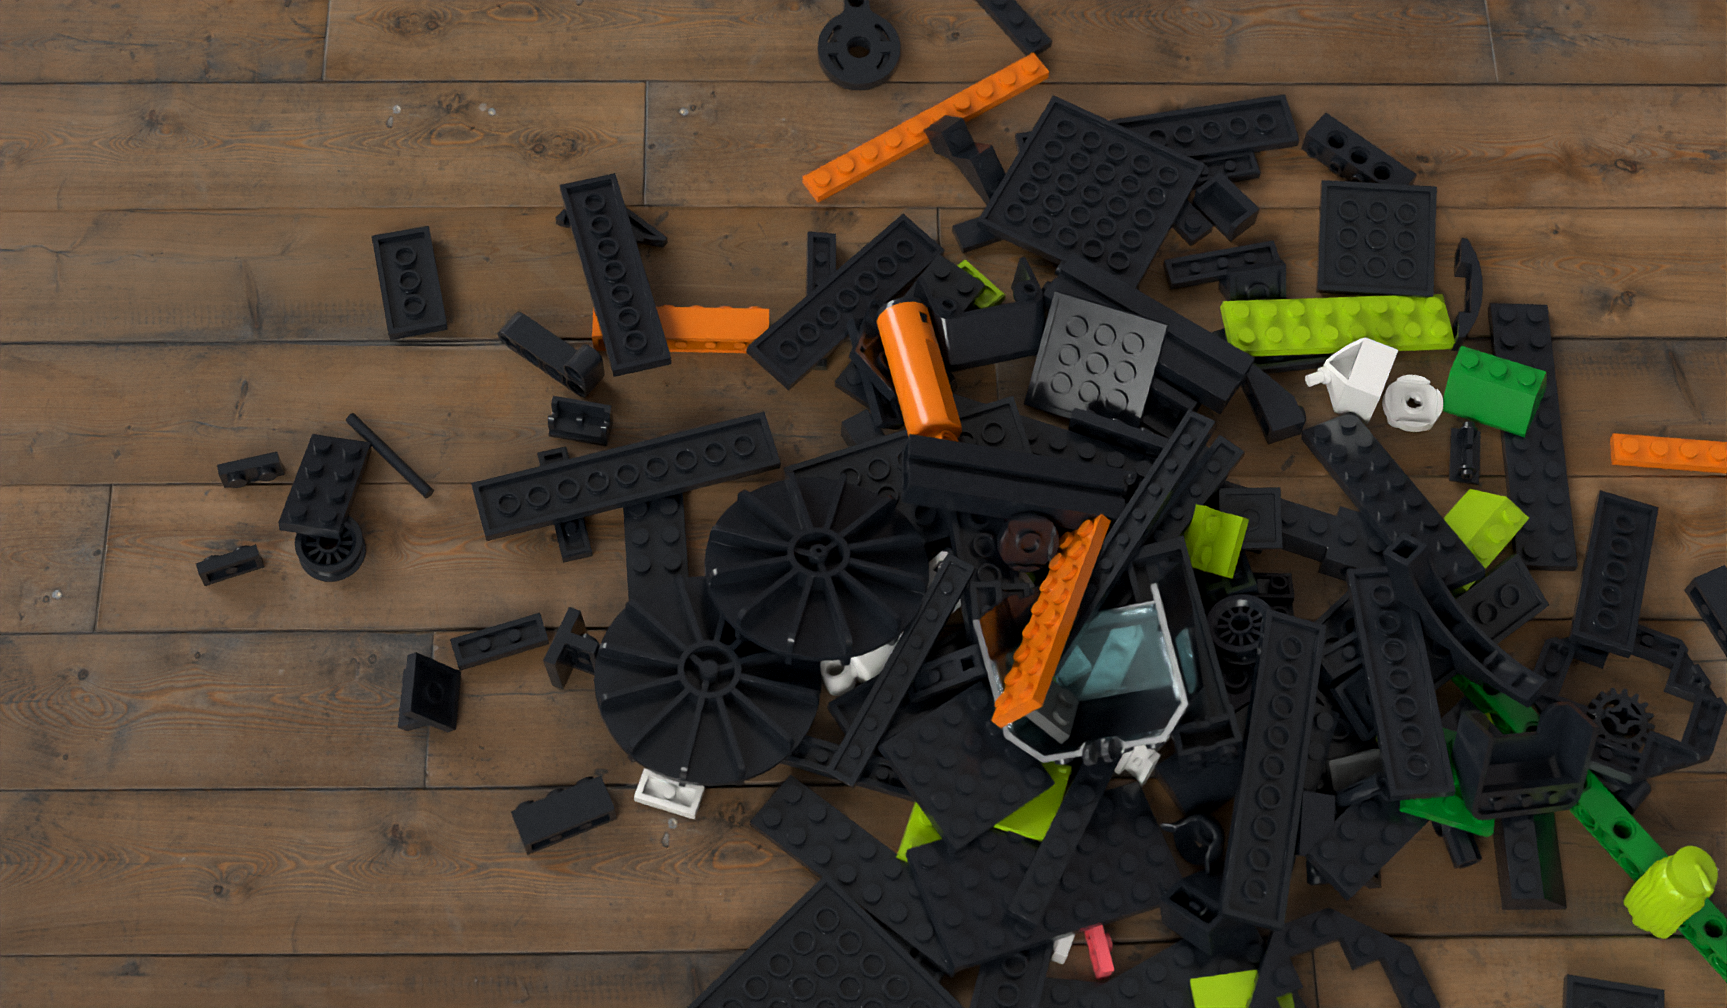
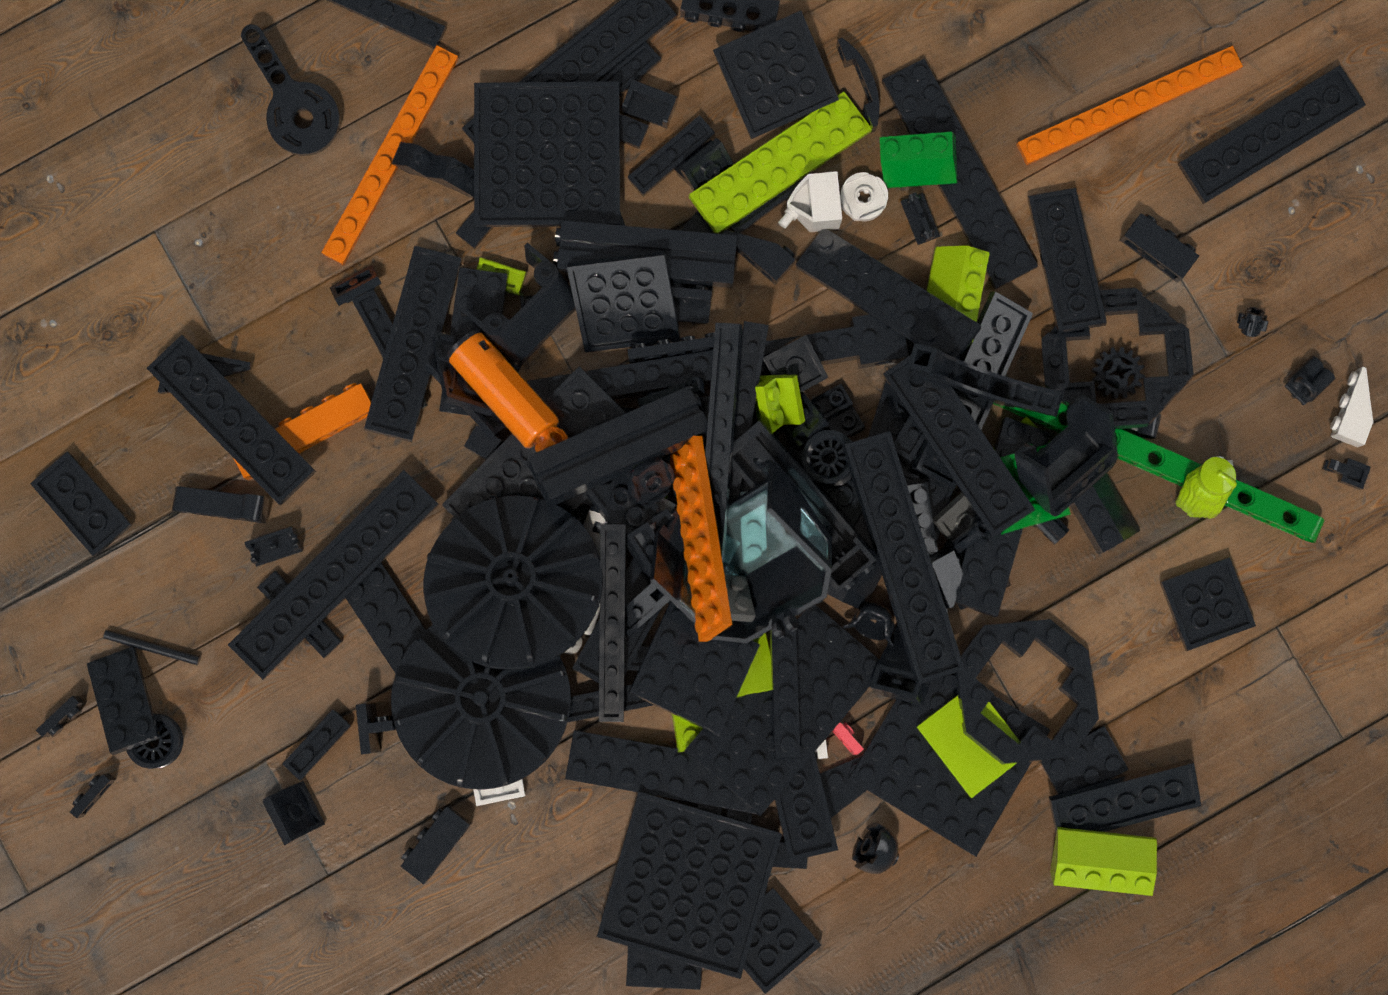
camera: 30 degrees left, 20 degrees up
none -> black plate [329,265,382,306]

